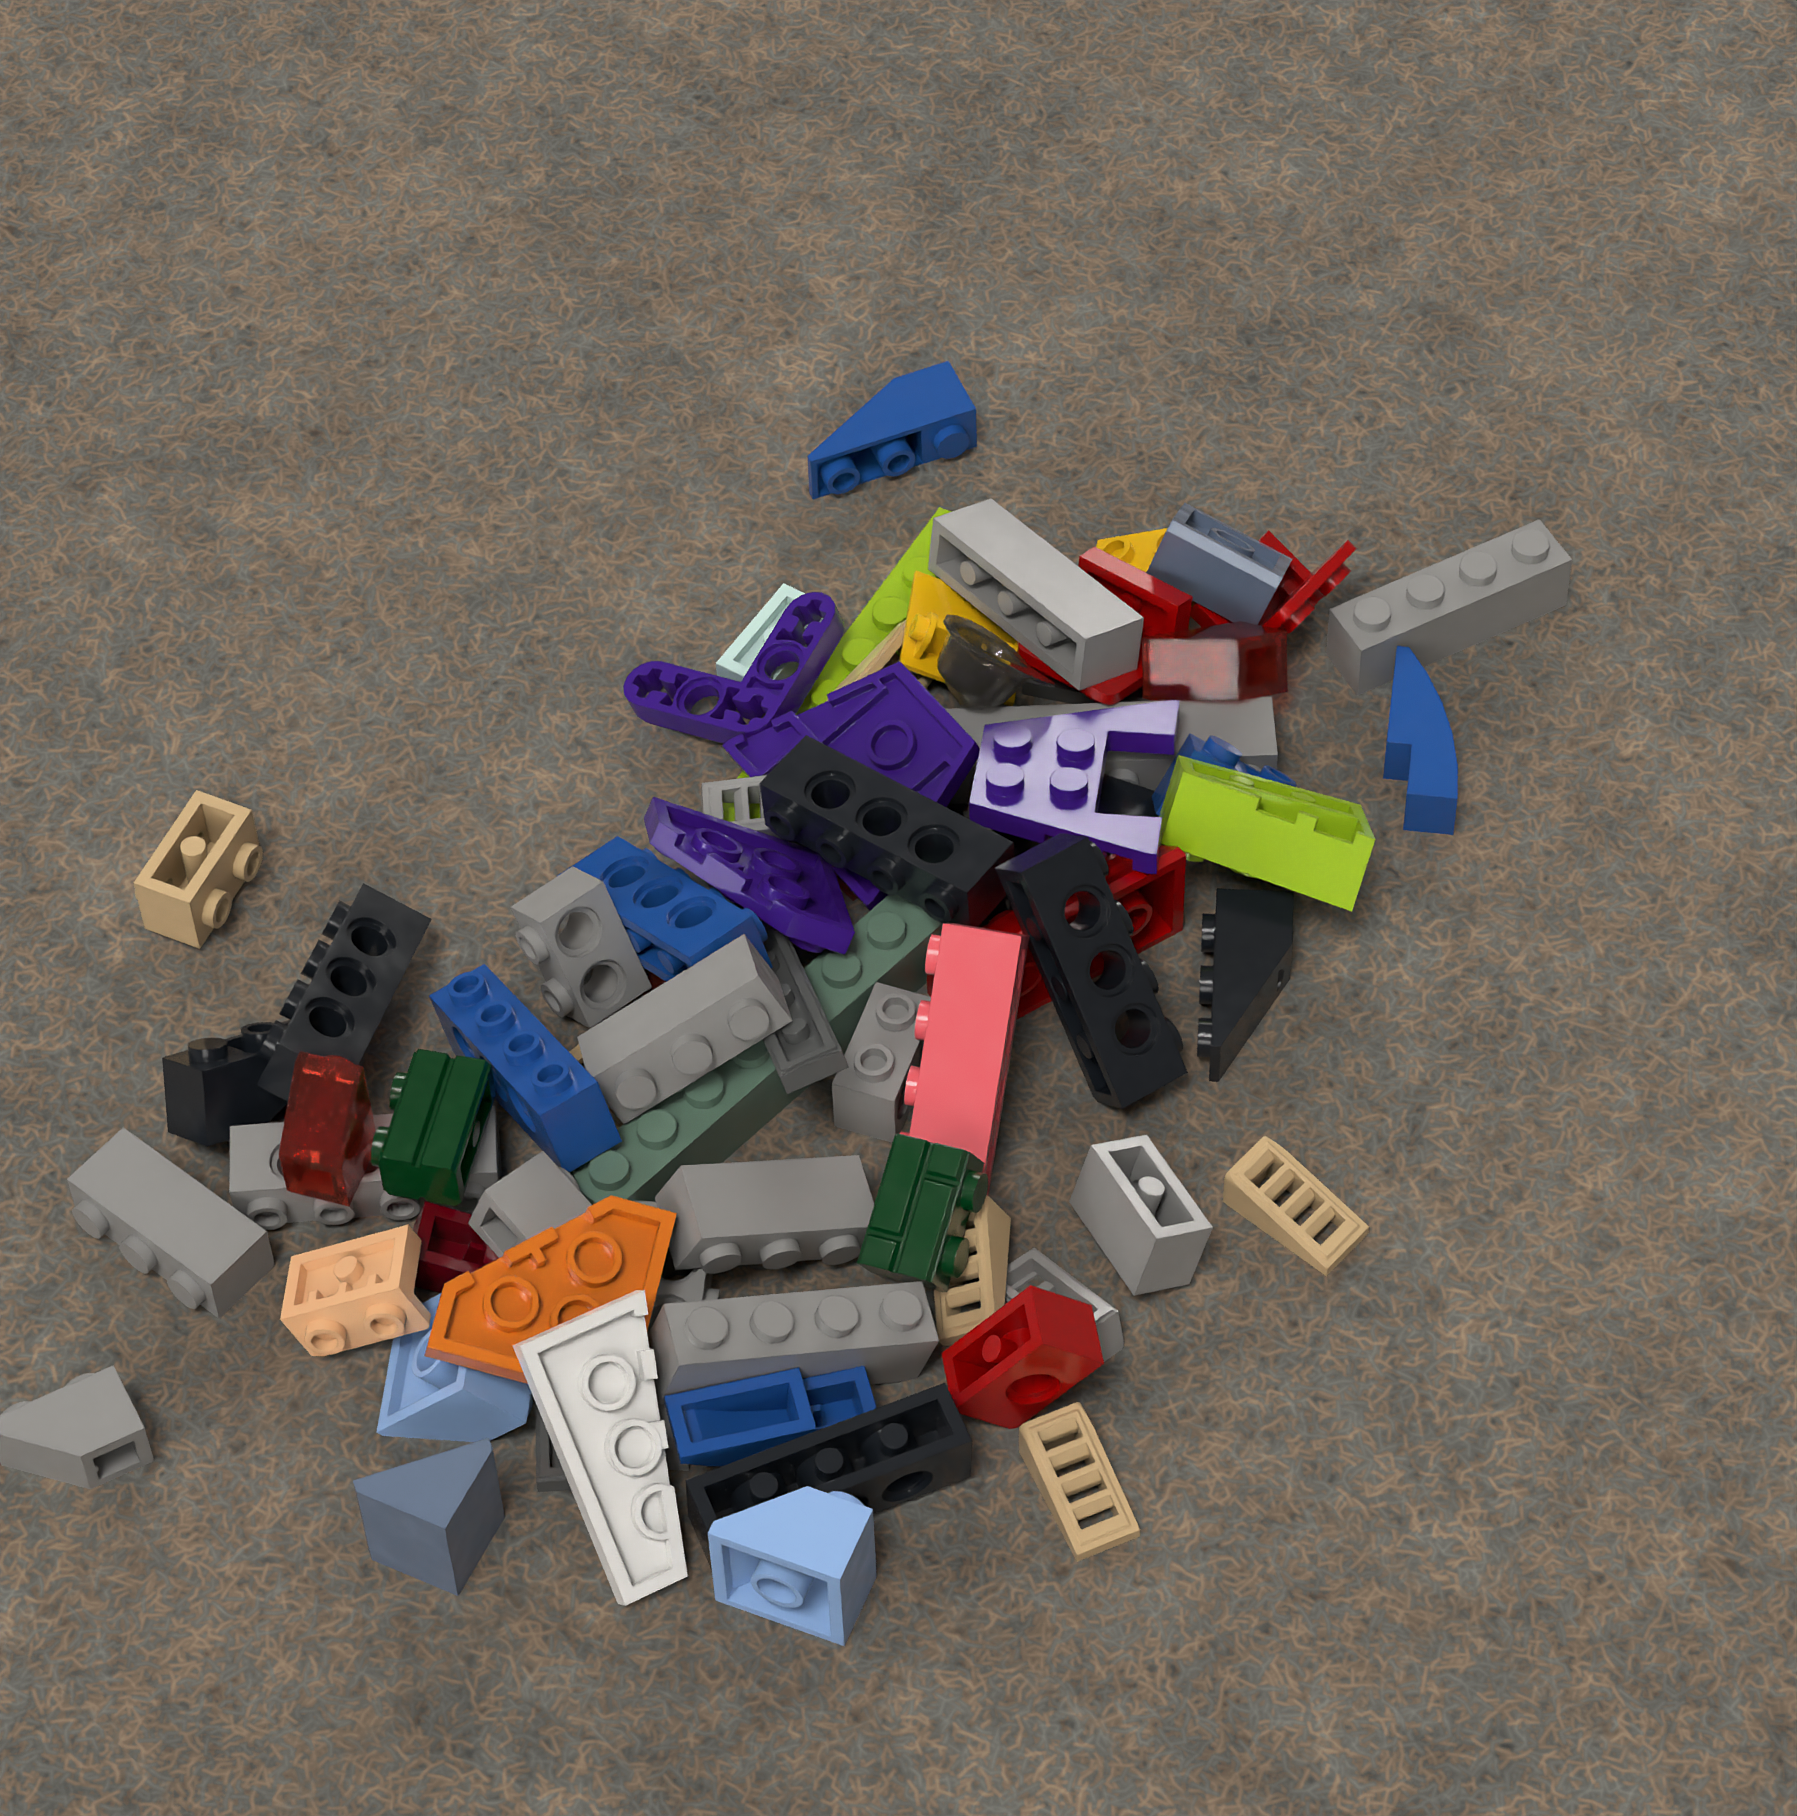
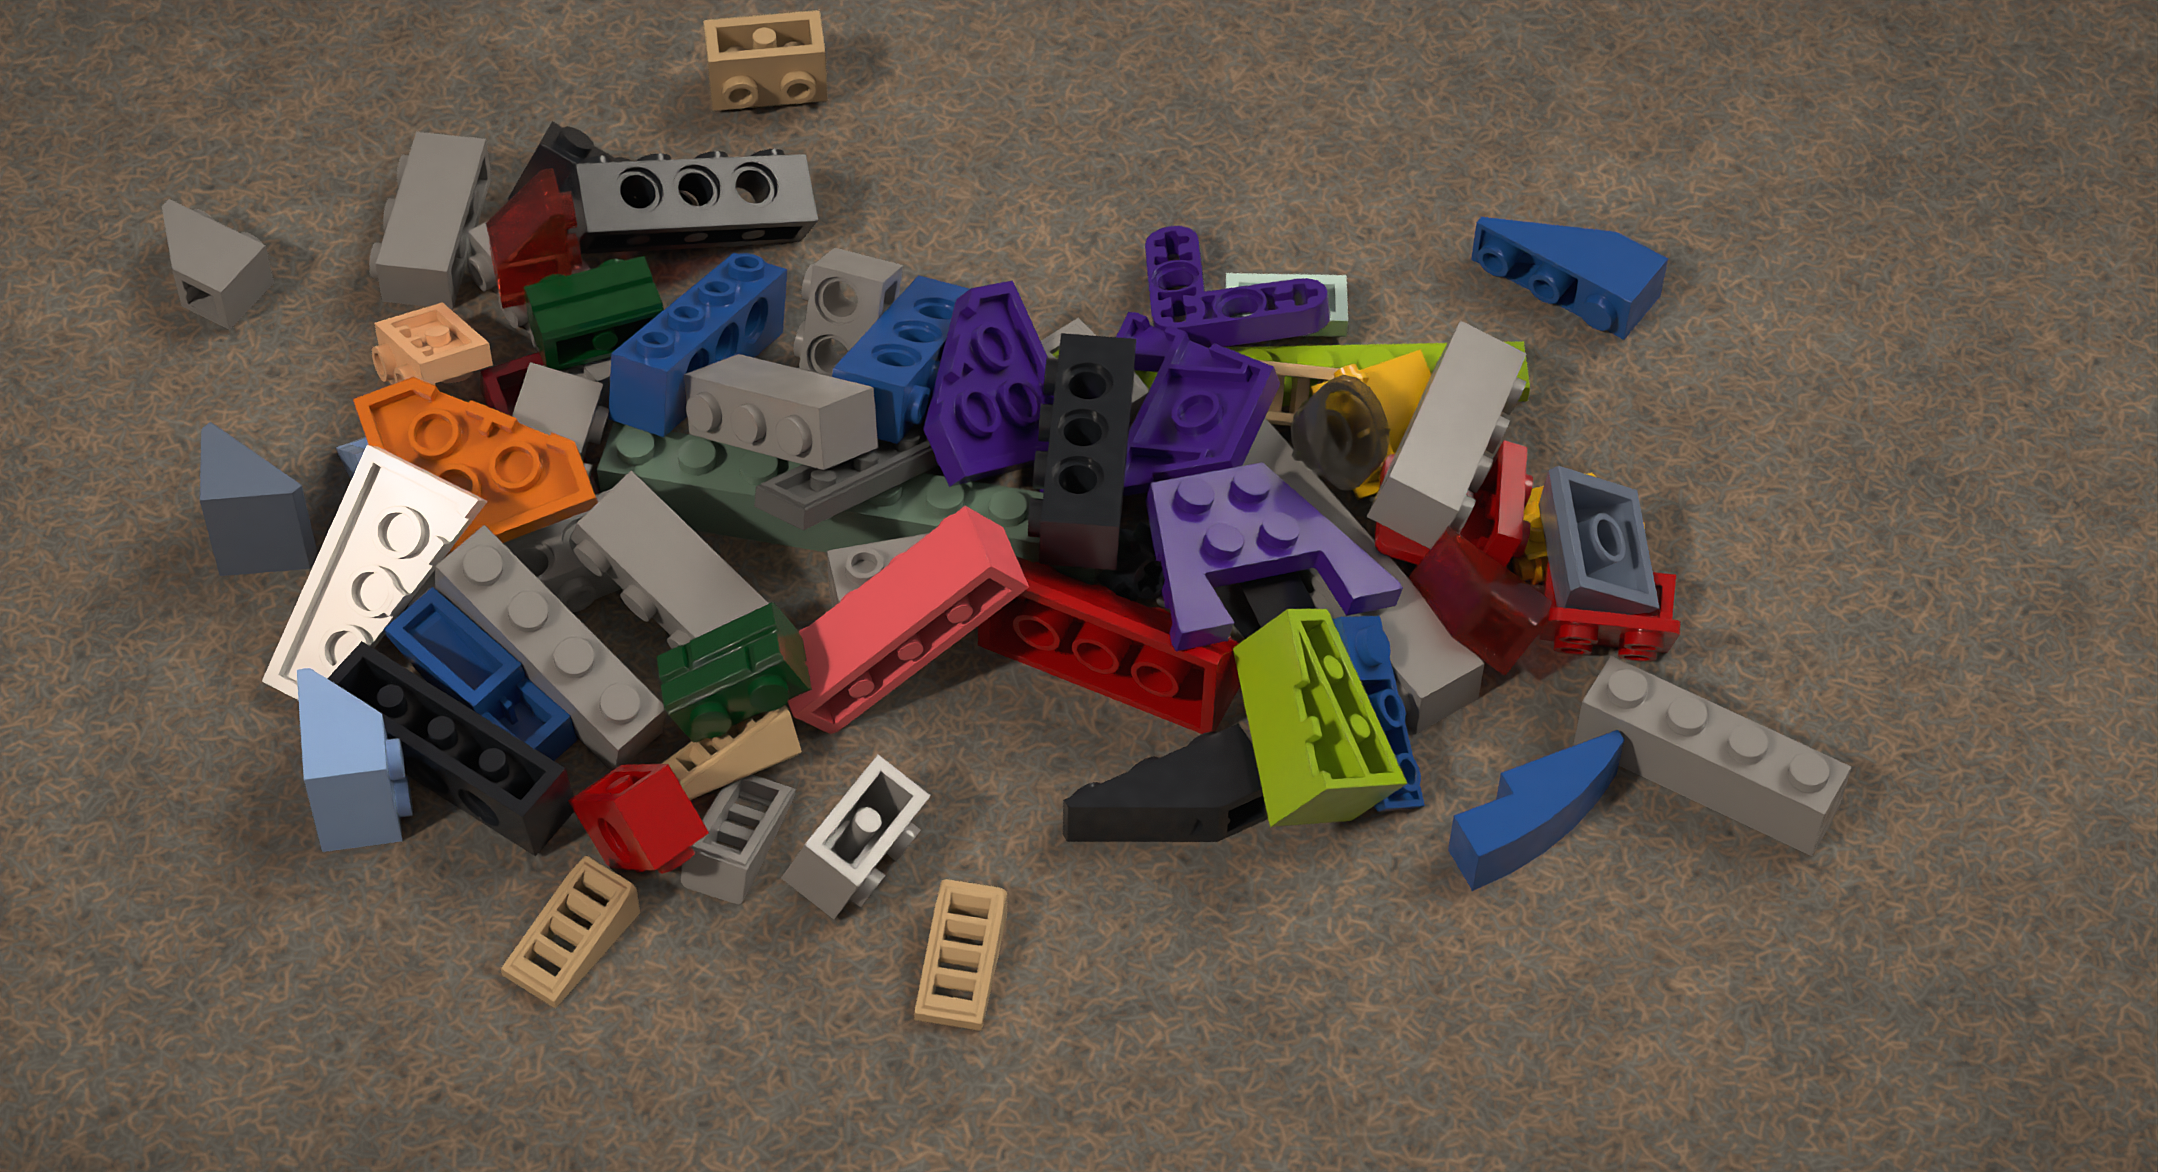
camera: 55 degrees right, 0 degrees up
black brick [995,833,1188,1109] -> none

